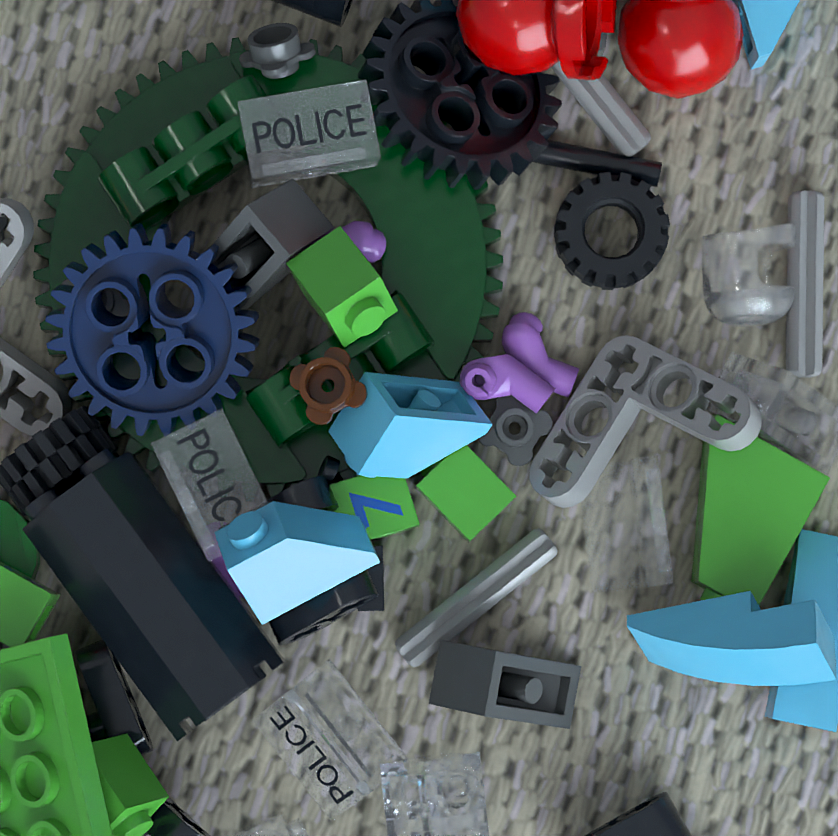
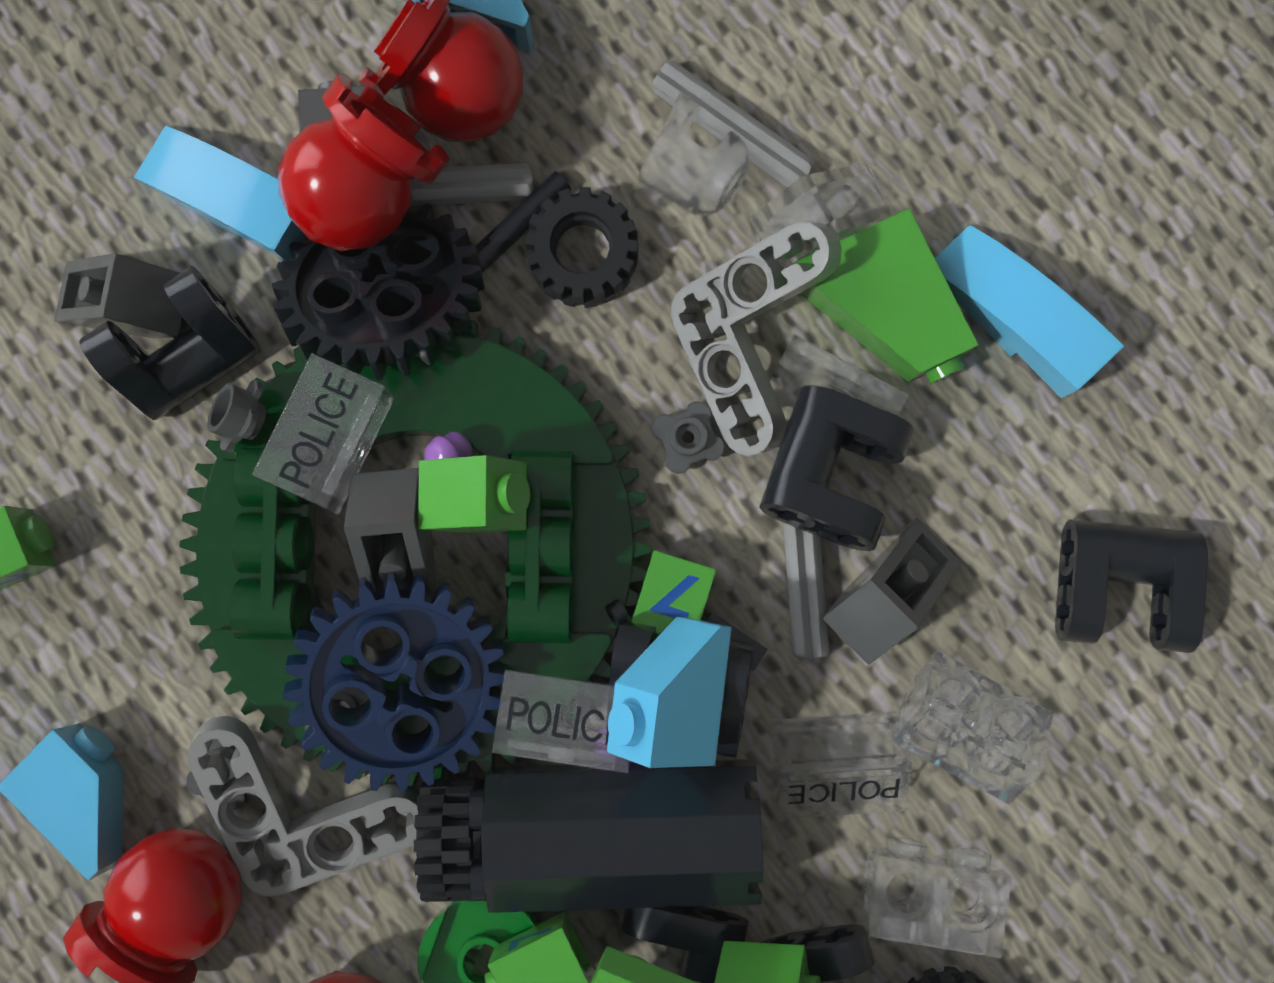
camera: 45 degrees left, 0 degrees up
reddish brown plate [290,347,367,425] -> none
medium azure slope [328,372,492,478] -> none
bright green brick [416,445,516,543] -> none
medium lavender arm [460,354,556,414] -> none
medium lavender arm [502,312,579,398] -> none
medium azure slope [627,591,837,686] -> none
none -> black connector [759,385,914,551]

